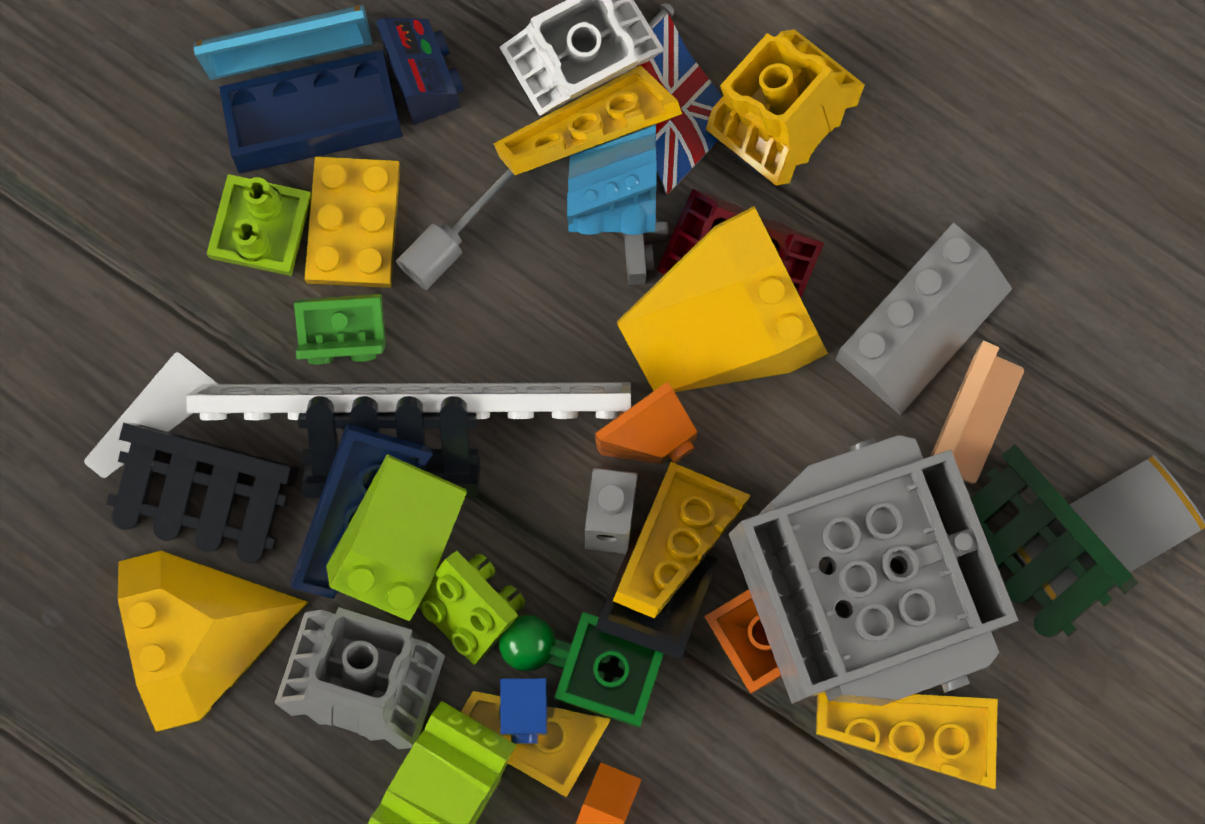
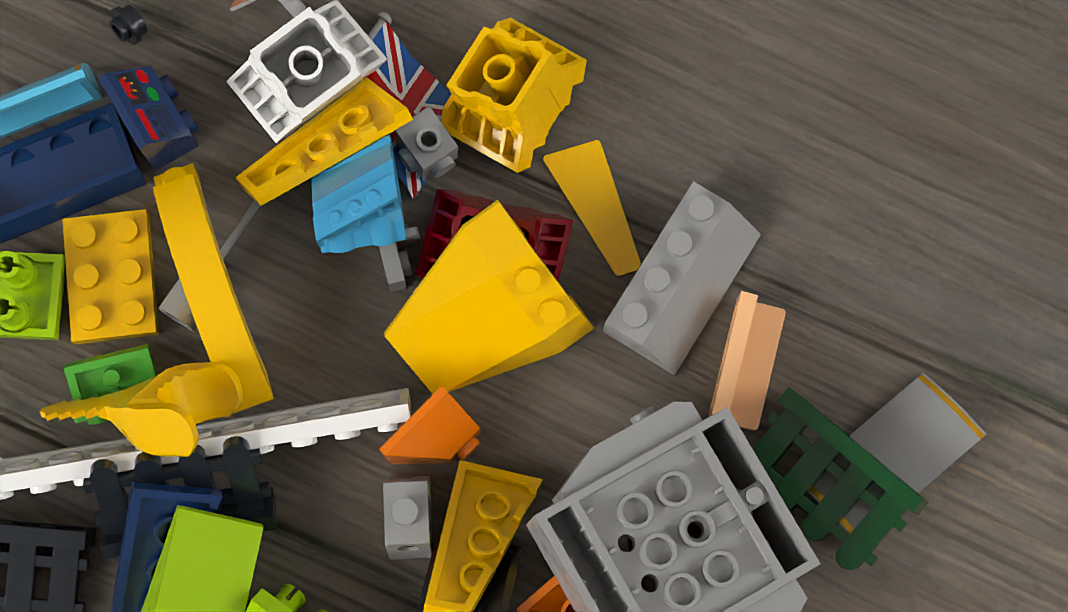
camera: 15 degrees left, 0 degrees up
none -> yellow animal [40,362,243,457]
none -> yellow arch [153,163,274,414]
none -> light grey brick [395,106,458,180]
none -> yellow sticker [543,140,641,276]

